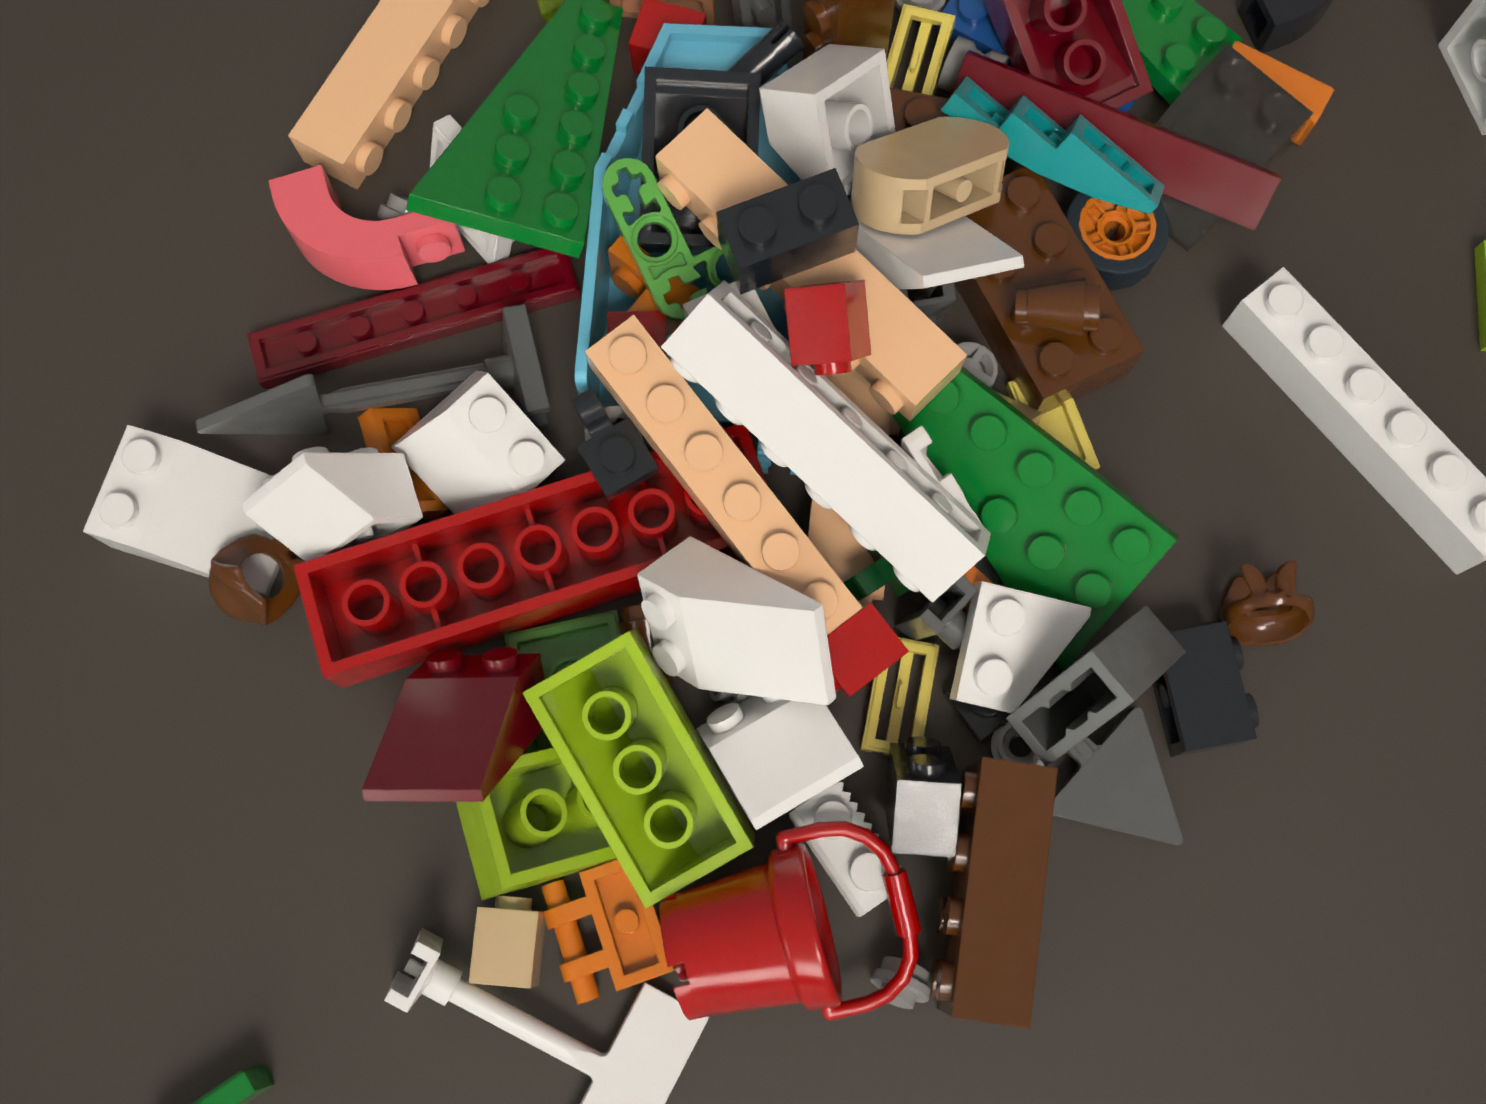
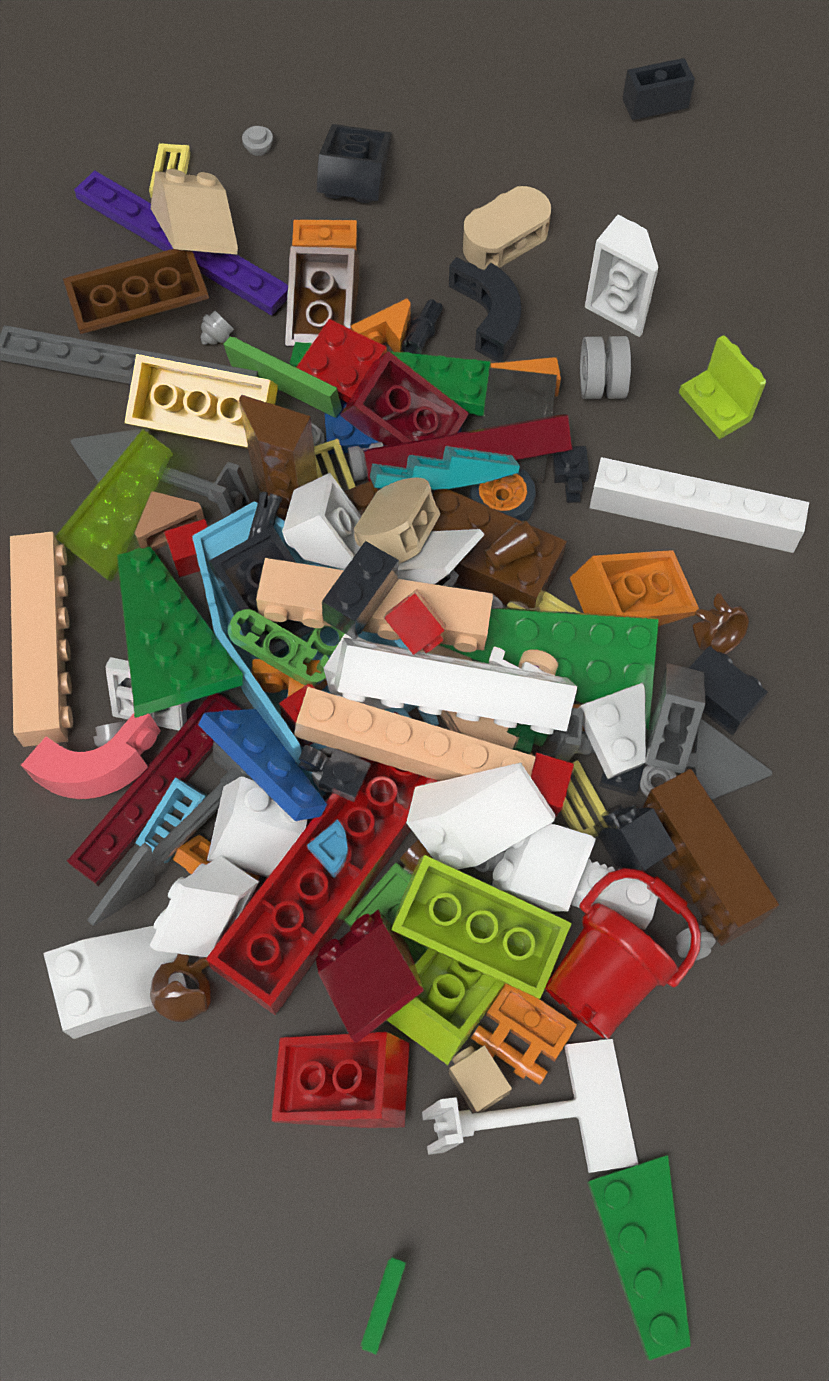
camera: 40 degrees left, 10 degrees down
none -> medium azure slope [135,778,208,863]
none -> blue wing [198,709,327,821]
none -> red slope [271,1032,410,1128]
none -> dark azure tile [307,819,348,877]
none -> light nougat tile [518,650,558,676]
none -> black plate [551,446,590,503]
none -> orange slope [570,550,699,626]
none -> light grey wheel [580,336,631,399]

